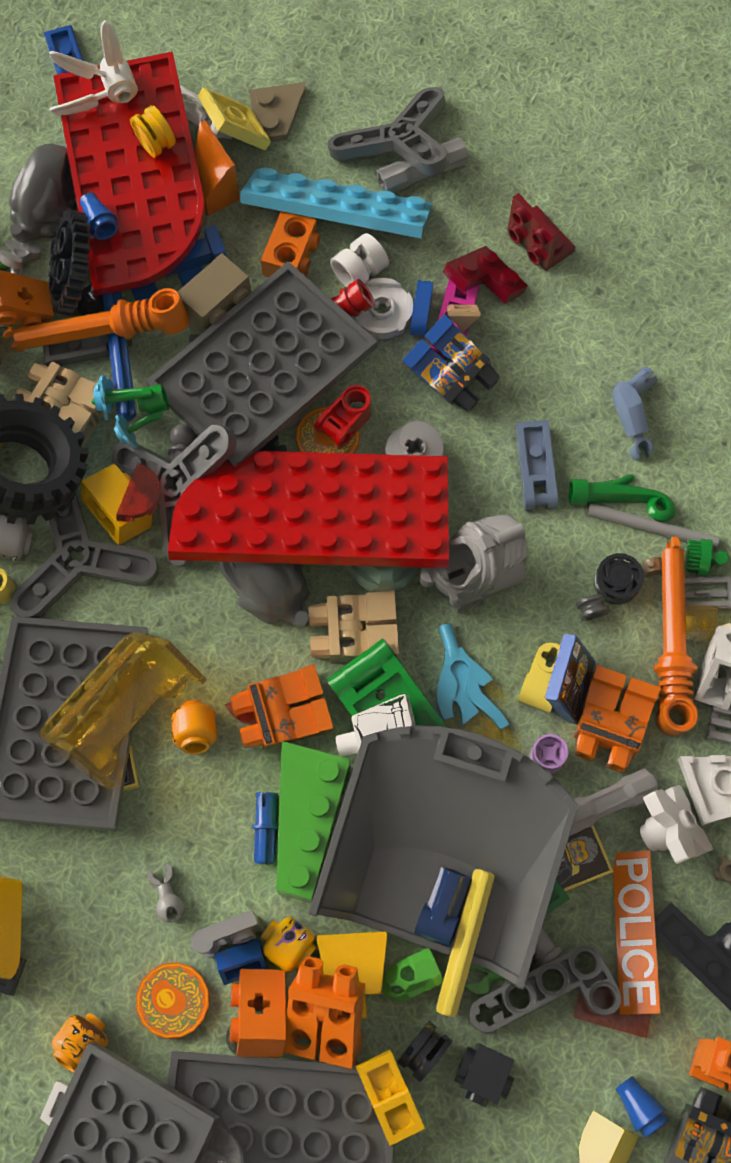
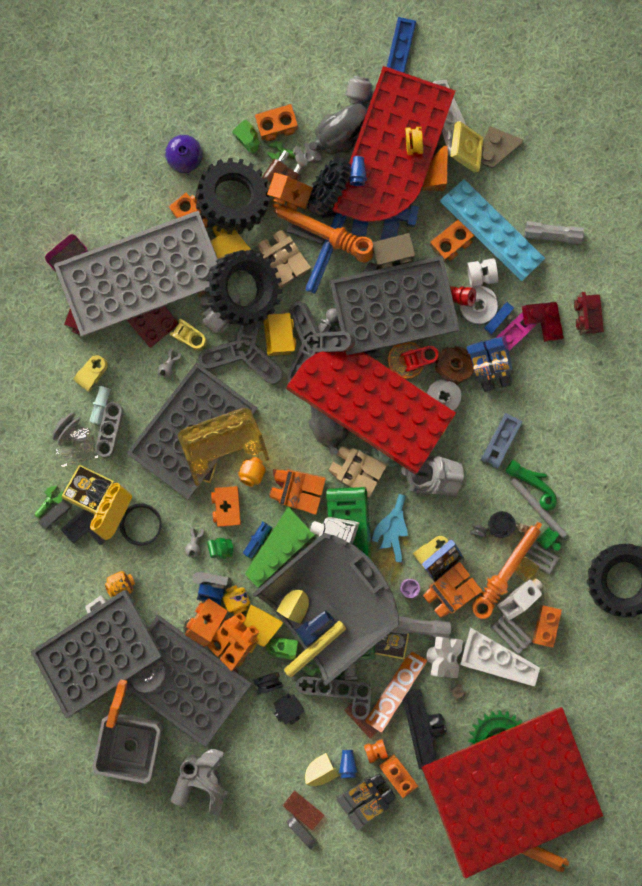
camera: 30 degrees right, 15 degrees up
white plant [49,21,138,115] -> none
green plant [92,375,169,449] -> none
clear red tile [116,462,161,522] -> none
tile [136,962,210,1039] -> none
dark grey piece [327,87,449,176] -> none
yellow slope [356,1050,425,1146] -> none
tan slope [447,304,481,332] -> none
sand blue arm [612,367,657,461] -> none
none -> black tyre [119,503,162,546]
none -> green piece [207,538,234,560]
none -> orange brick [211,486,241,527]
none -> light yellow brick [277,590,309,624]
none -> light grey head [346,76,372,104]
none -> orange wheel [364,739,388,764]
none -> reddish brown plate [435,346,474,385]

